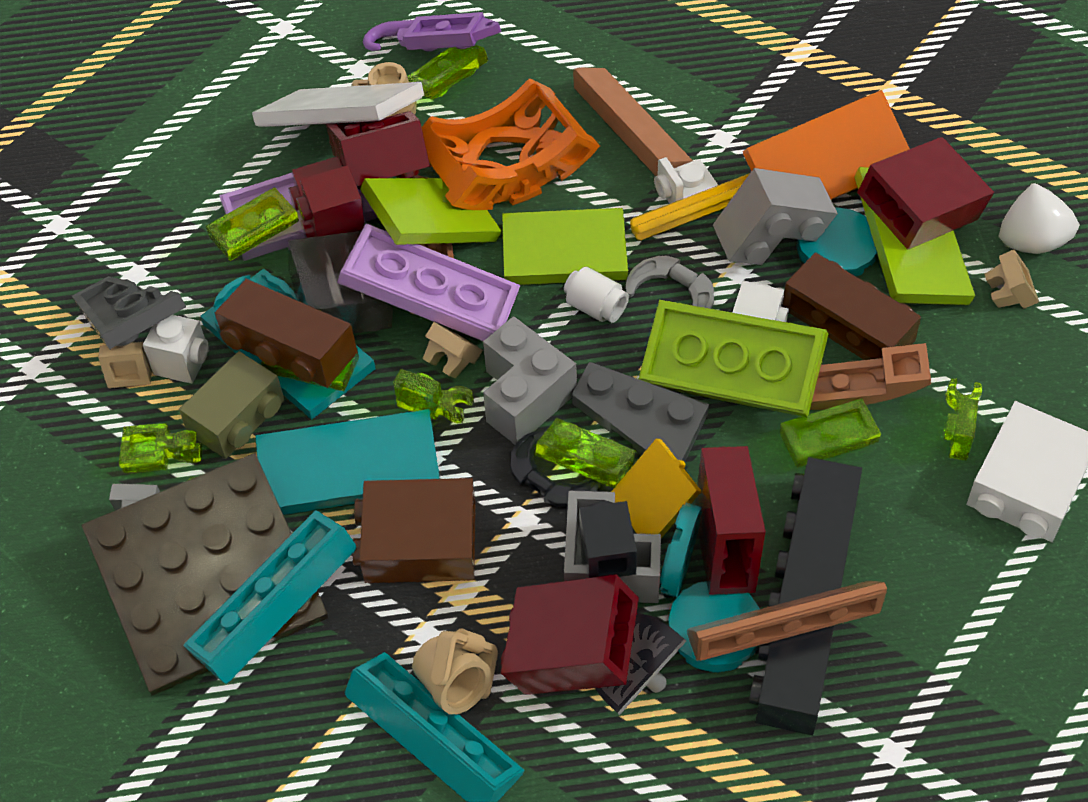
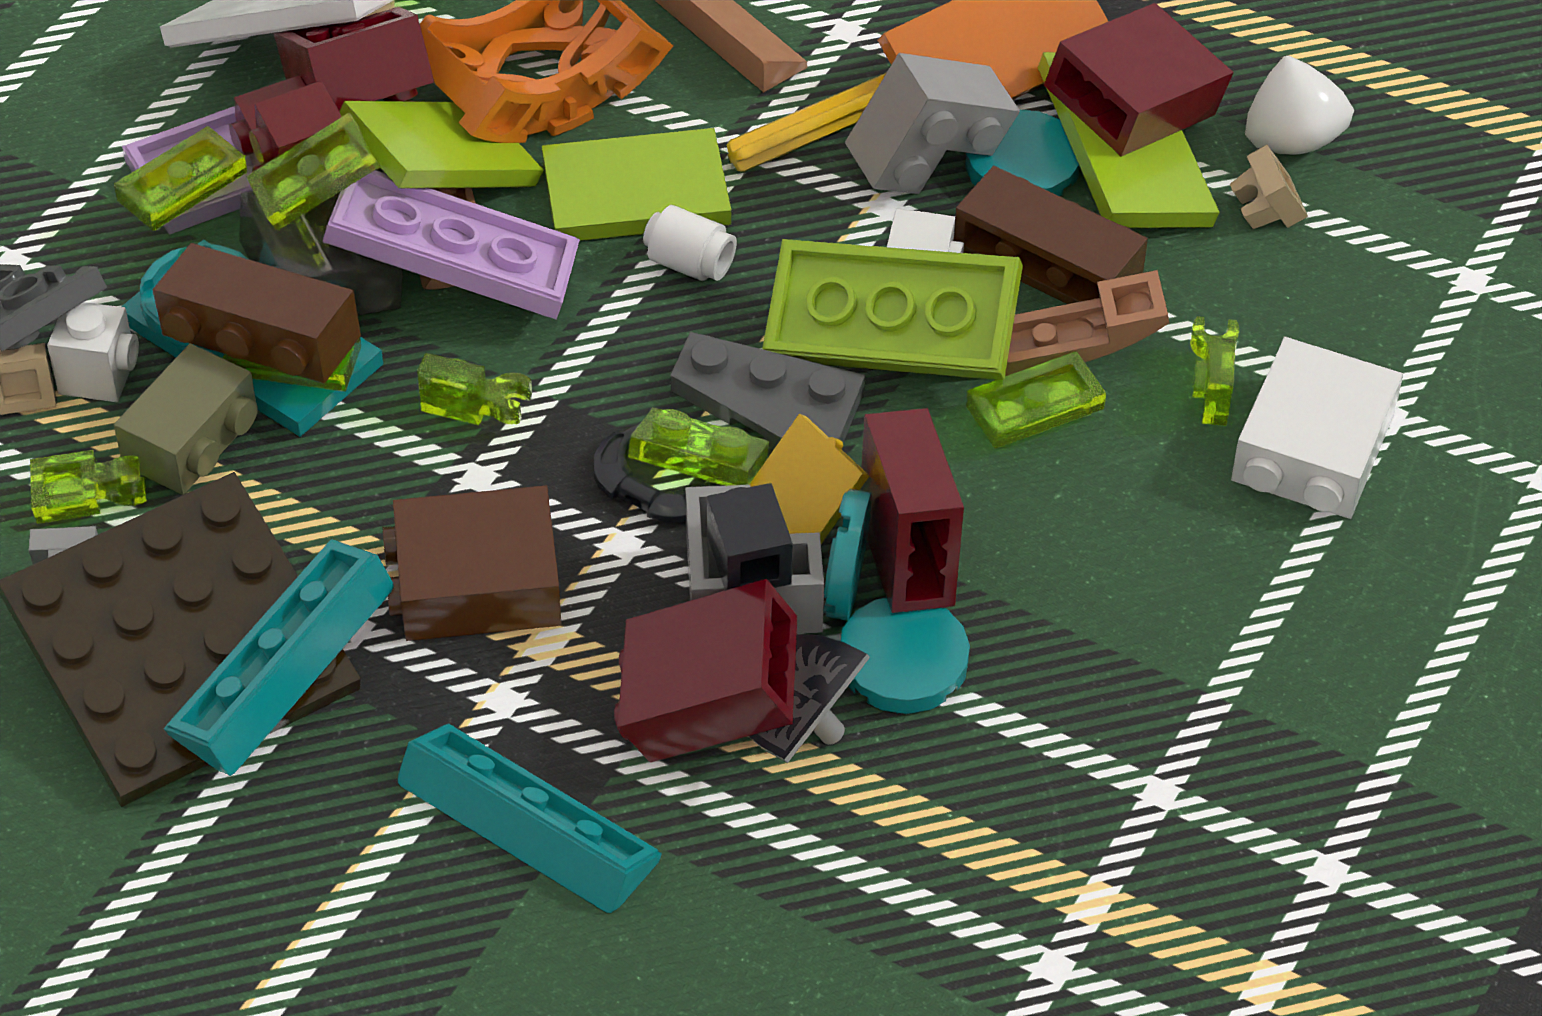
camera: 10 degrees left, 5 degrees down
teal tile [255,409,440,515] -> none
tan piece [412,629,498,714] -> none
tan tile [423,322,483,378] -> none
light grey brick [483,316,577,445] -> none
light grey piece [626,256,714,309] -> none
white bracket [654,157,718,203] -> none
nougat slope [687,581,887,661] -> none
black brick [749,457,862,736] -> none
none -> clear neon green plate [246,113,381,230]

